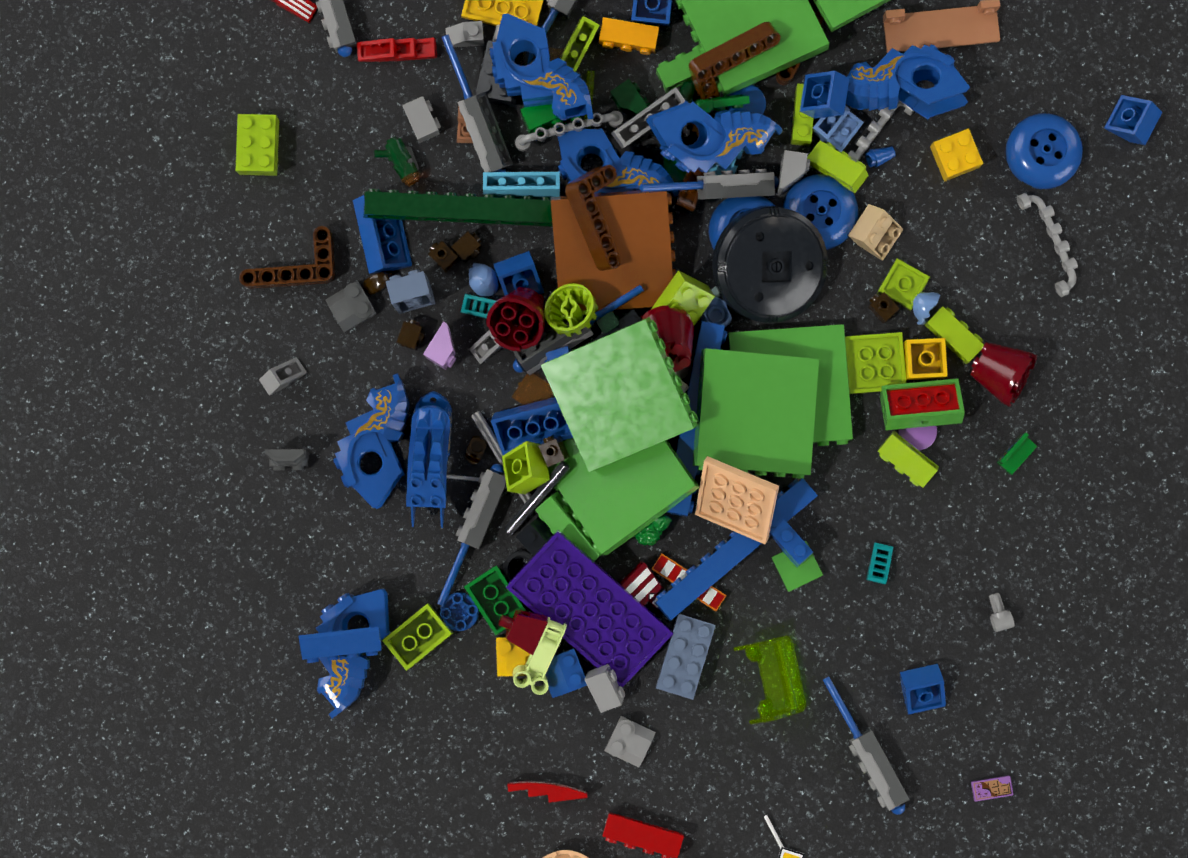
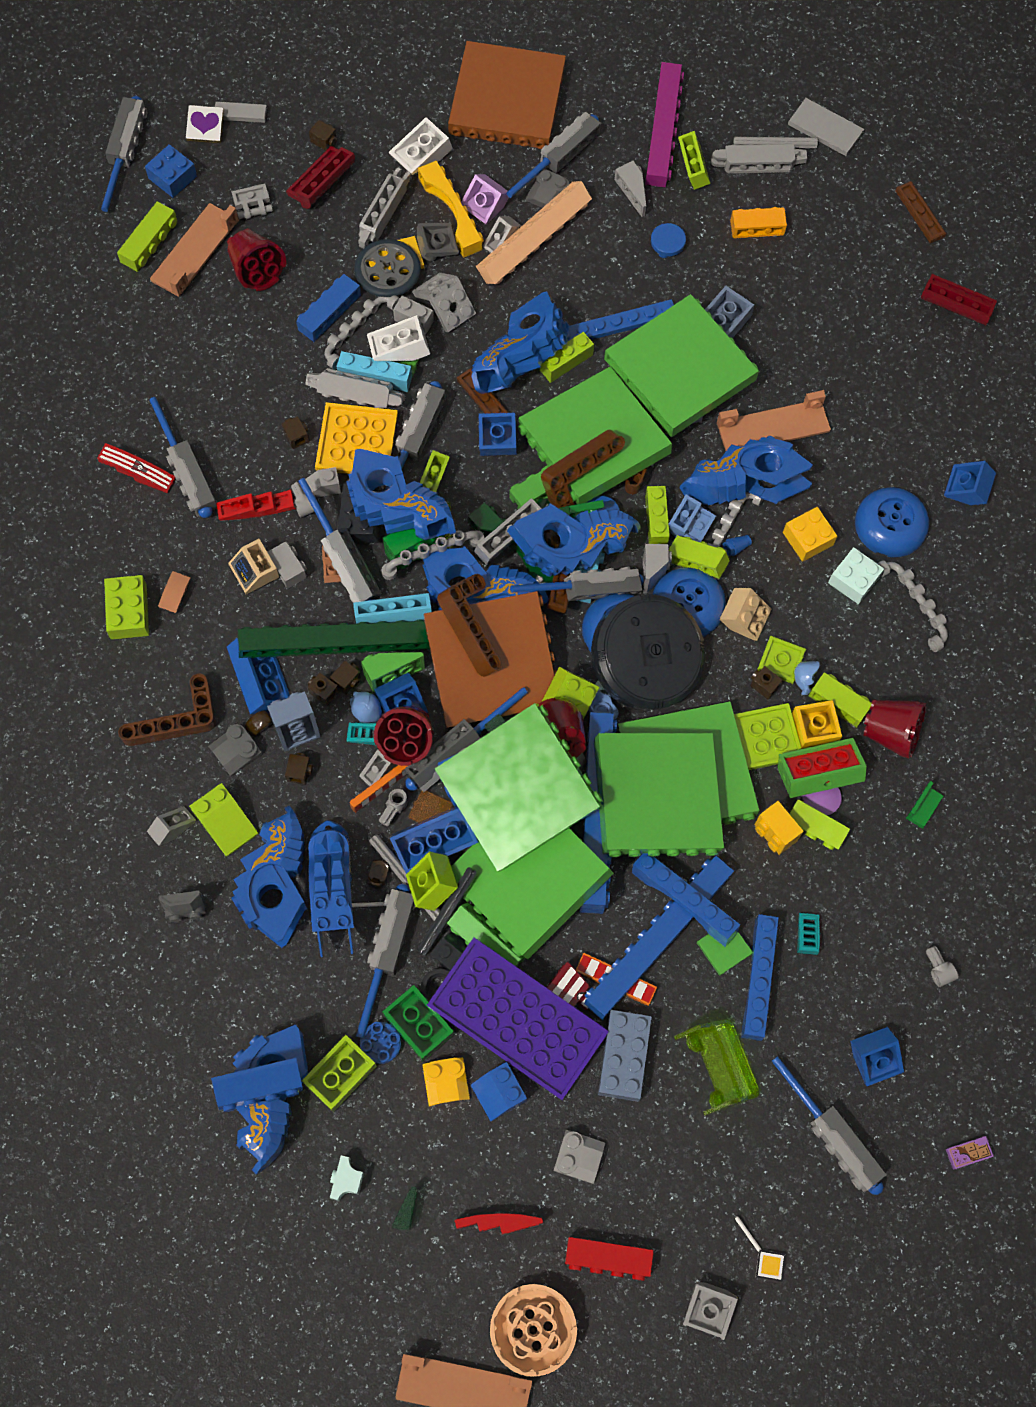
camera: 15 degrees left, 15 degrees down
dark green piece [374,136,420,187] -> none
lavender slope [423,321,456,370] -> none
dark red torso [498,610,548,655] -> none
yellowish green piece [513,617,567,695] -> none
dark brown brick [539,435,569,467] -> none
lime gear [544,283,598,337] -> none
light grey brick [585,664,625,713] -> none
light orange brick [599,17,659,55] -> none
green hair [634,515,672,546] -> none
light nougat plate [695,456,779,544] -> none
blue brick [800,71,850,119] -> none
none -> nougat slope [158,571,191,613]
none -> lime slope [189,783,259,857]
none -> tan slope [228,539,279,594]
none -> light grey axle [291,482,315,518]
none -> light aqua brick [330,1156,364,1201]
none -> orange tile [350,765,407,813]
none -> bright green slope [361,652,425,694]
none -> light grey axle [379,789,407,826]
none -> clear green slope [392,1186,418,1231]
none -> blue arch [741,914,779,1041]
none -> yellow brick [754,801,804,855]
none -> light aqua brick [828,547,884,604]

